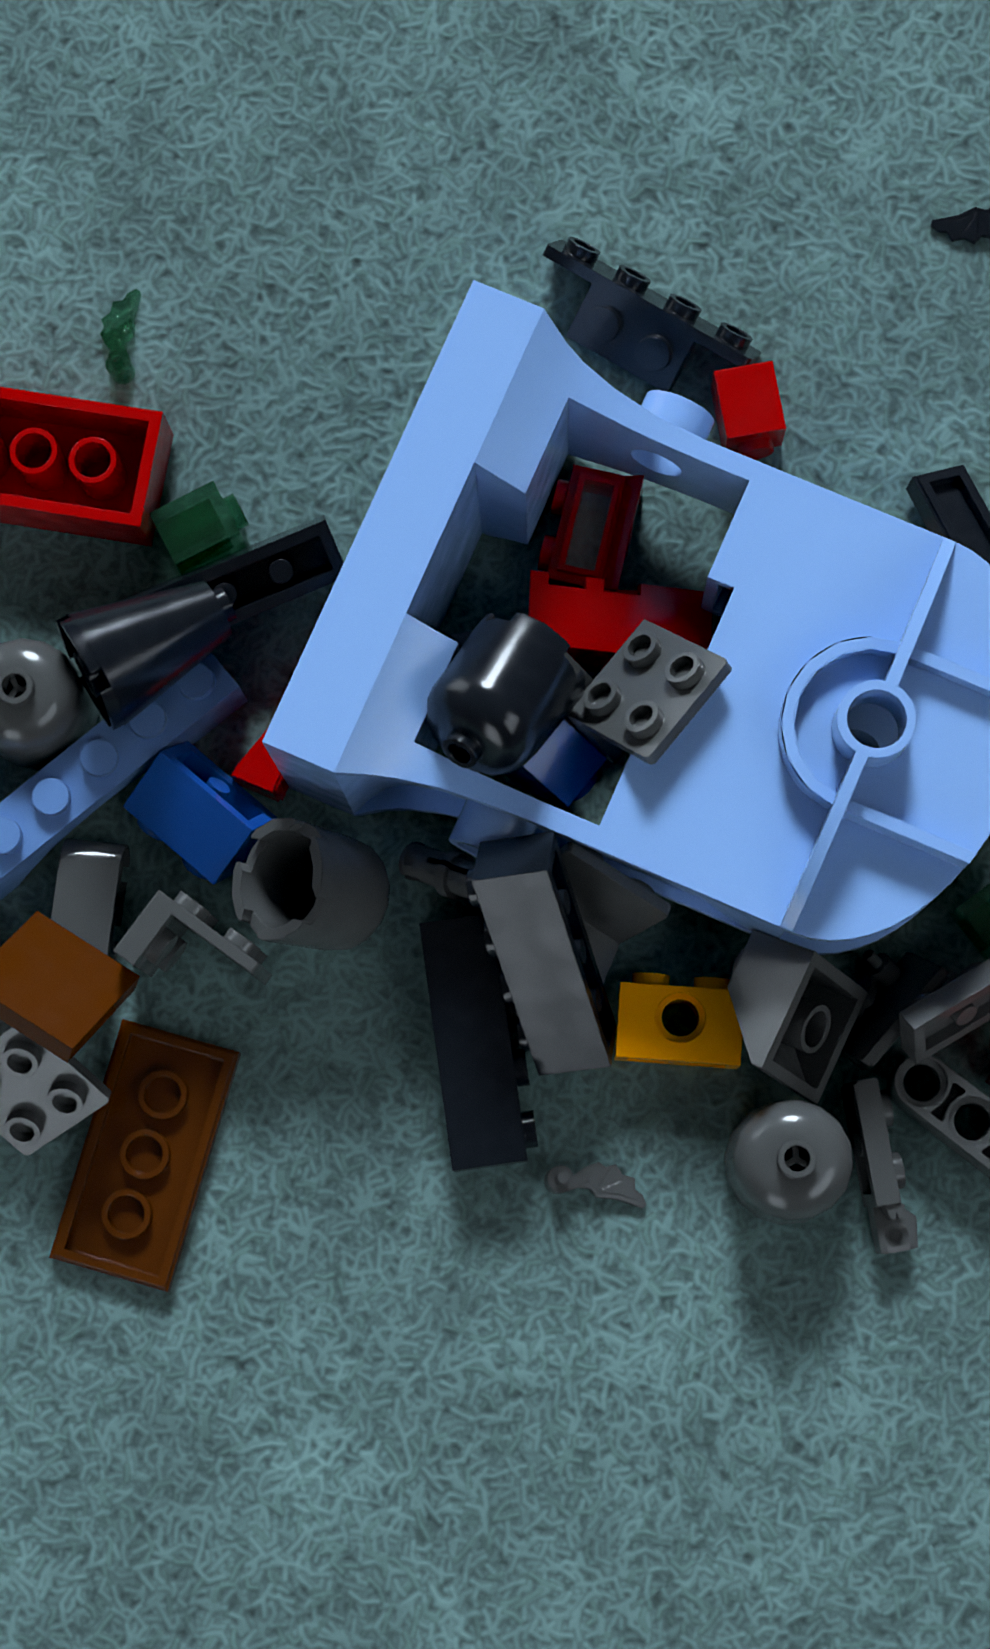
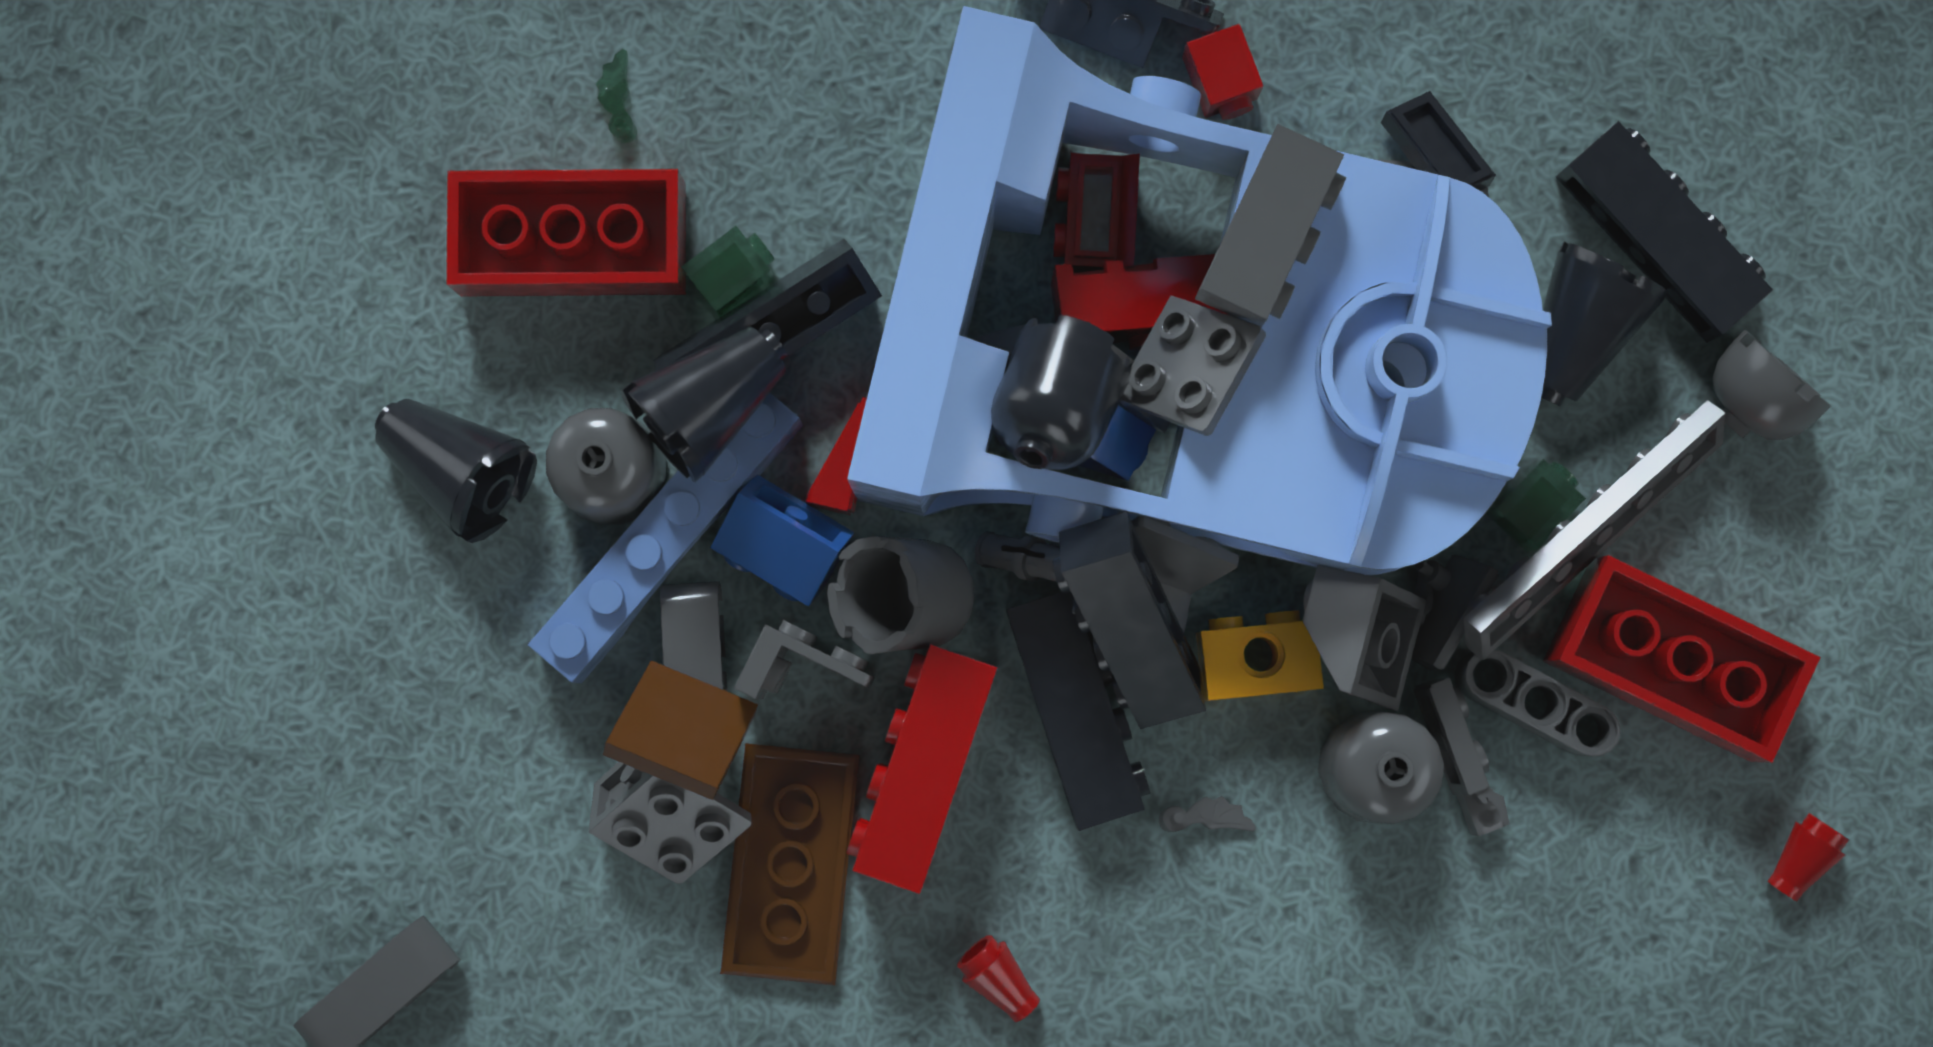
camera: 20 degrees left, 5 degrees up
none -> red brick [846,644,998,894]
none -> red cone [957,935,1040,1022]
none -> dark grey brick [1195,124,1346,327]

